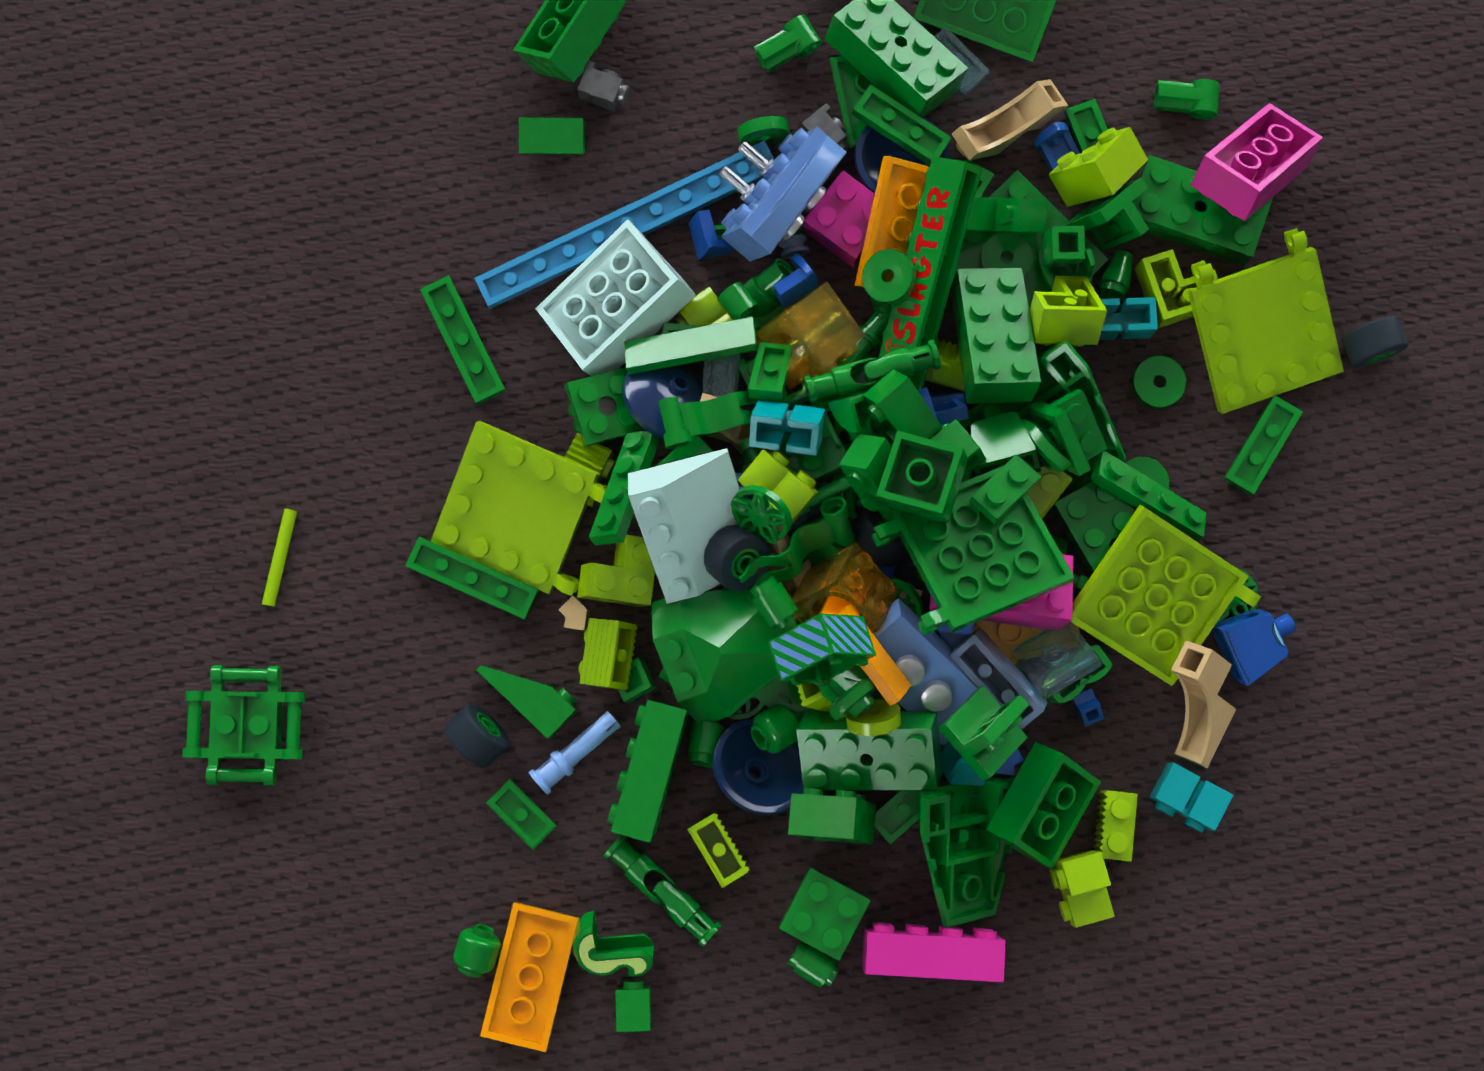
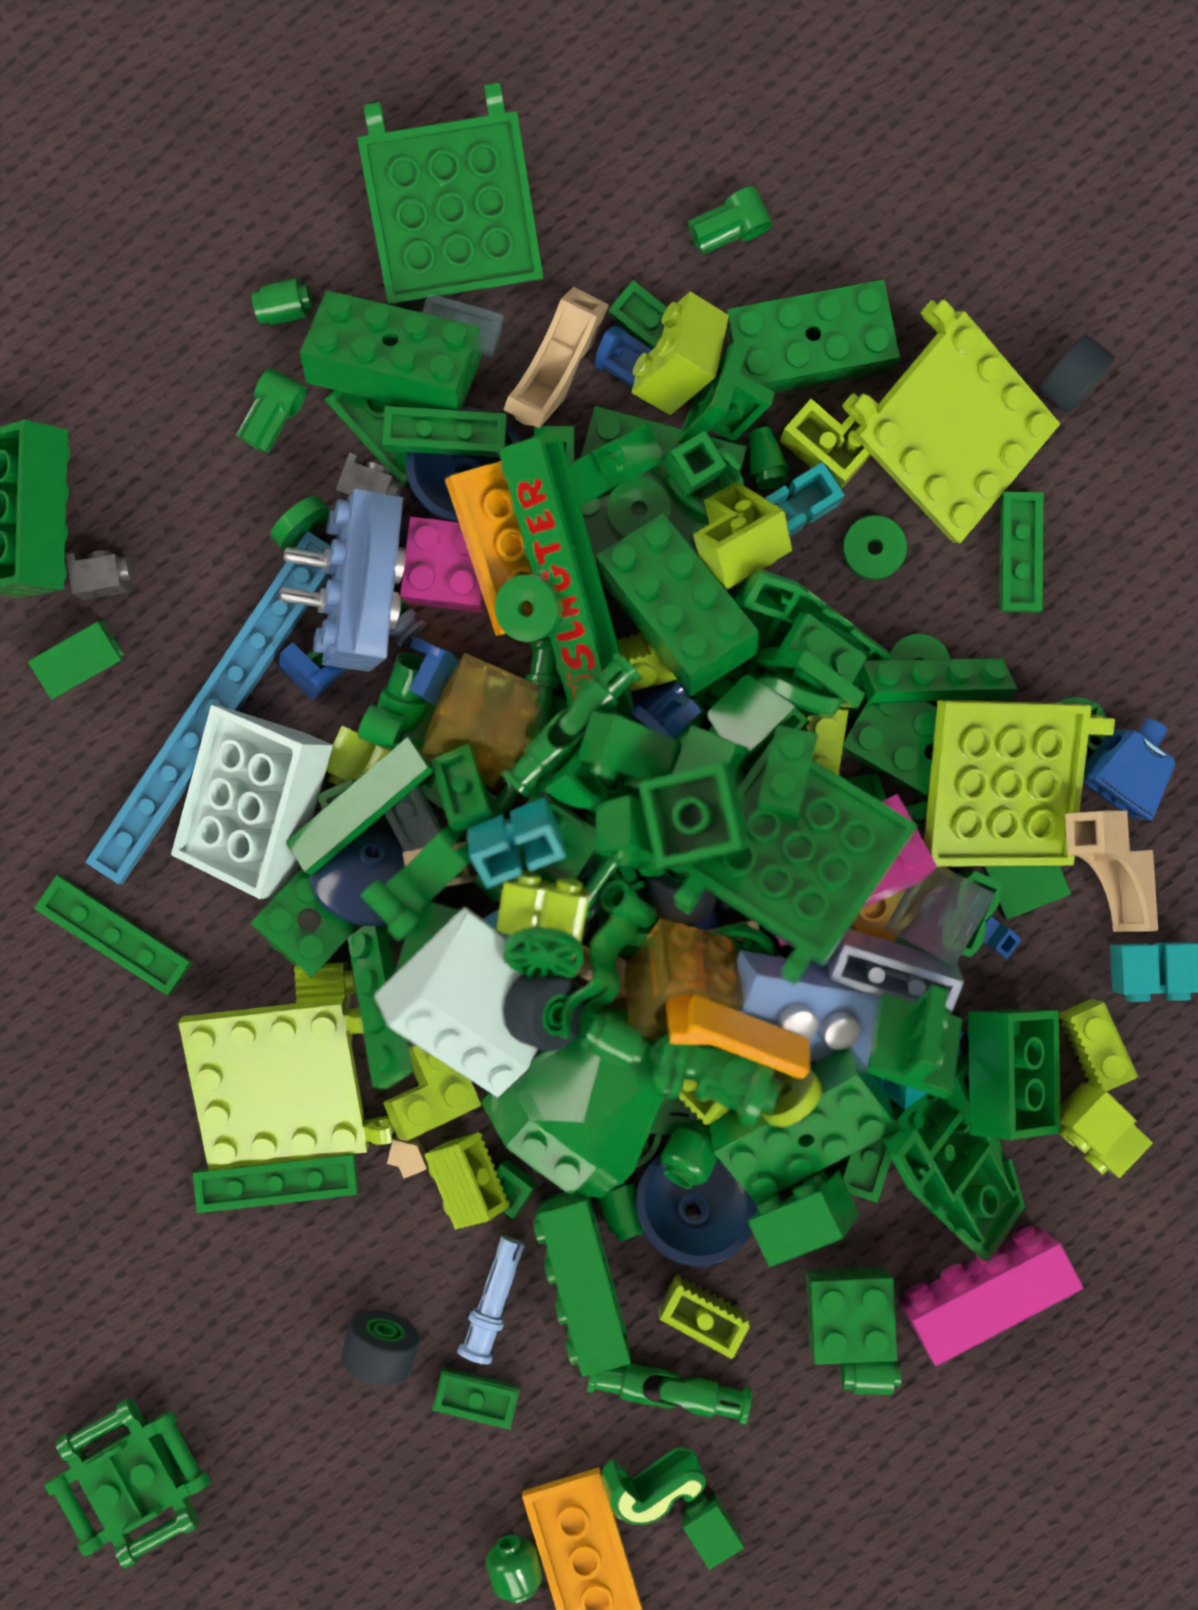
camera: 30 degrees left, 5 degrees up
lime bar [262,509,297,607] -> none
green slope [476,665,578,740] -> none
green container [768,613,876,686] -> none
dark pink brick [1190,103,1323,221] -> none
none -> green piece [984,865,1071,920]

